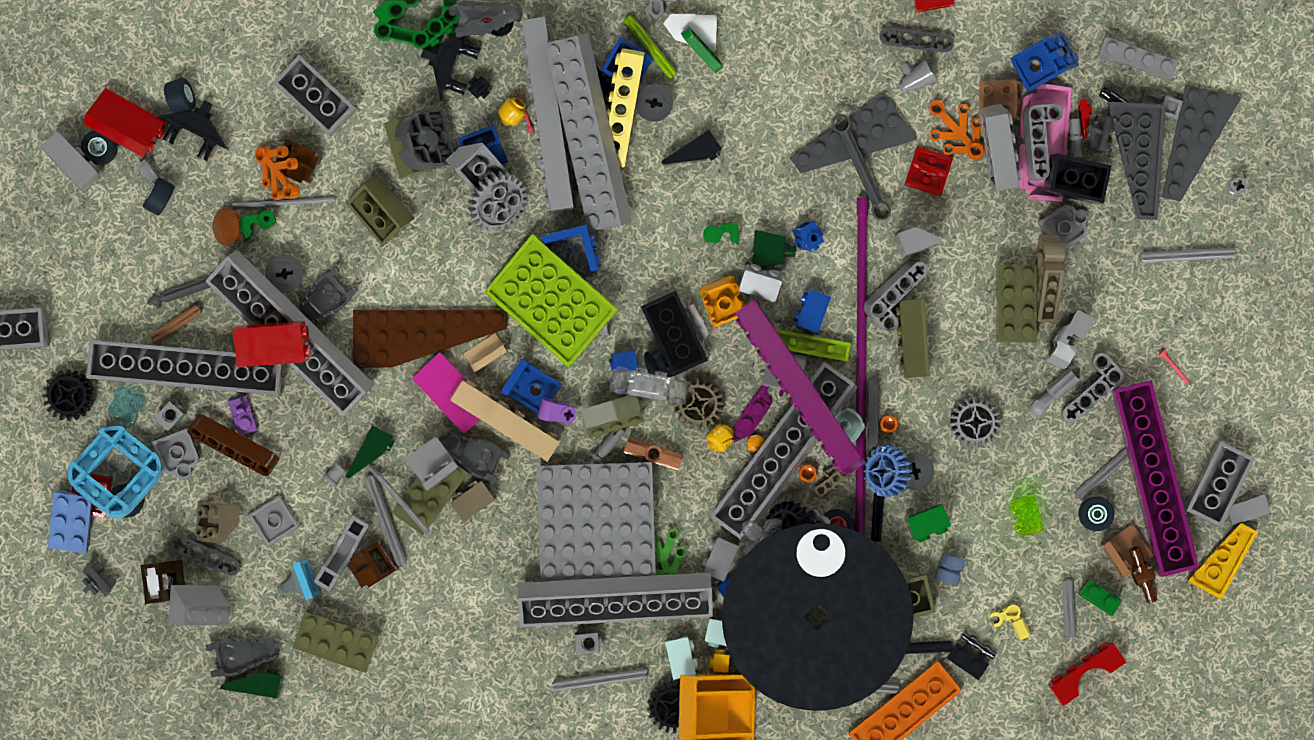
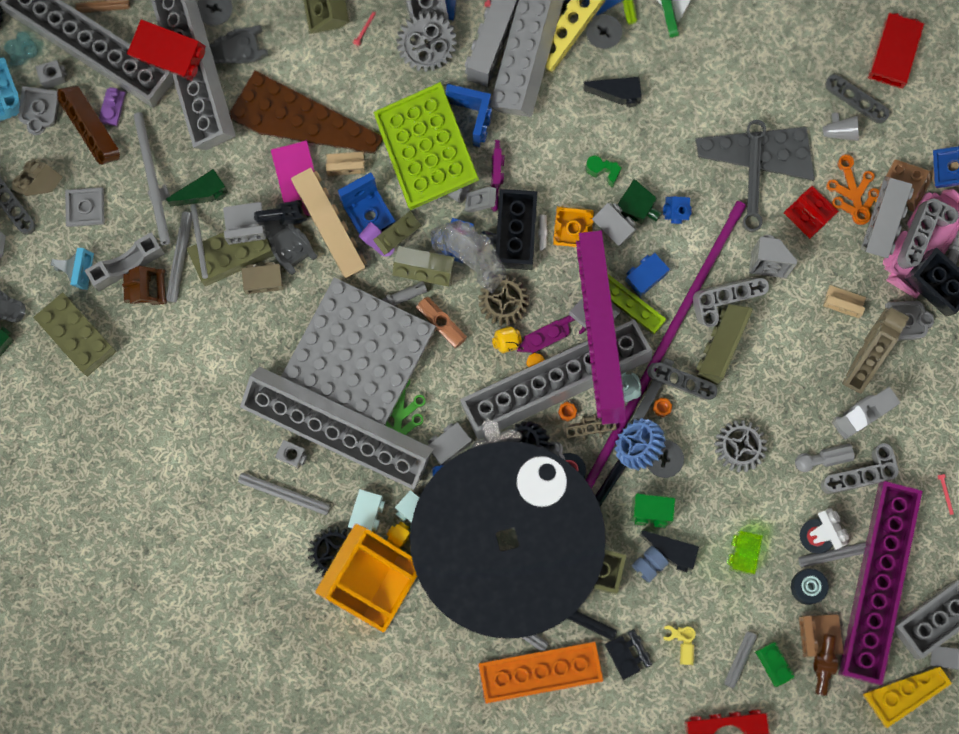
camera: 30 degrees right, 10 degrees down
olive brick [996,265,1037,343] -> none
none -> light grey piece [134,112,170,245]
none -> black connector [254,200,308,225]
none -> coral piece [353,12,376,46]
none -> olive plate [373,211,422,255]
none -> light grey plate [465,186,496,213]
none -> magenta plate [491,140,505,212]
none -> black slope [639,530,699,573]
none -> dark grey beam [647,363,717,400]
none -> plate [799,508,849,554]
none -> tan panel [823,285,866,319]

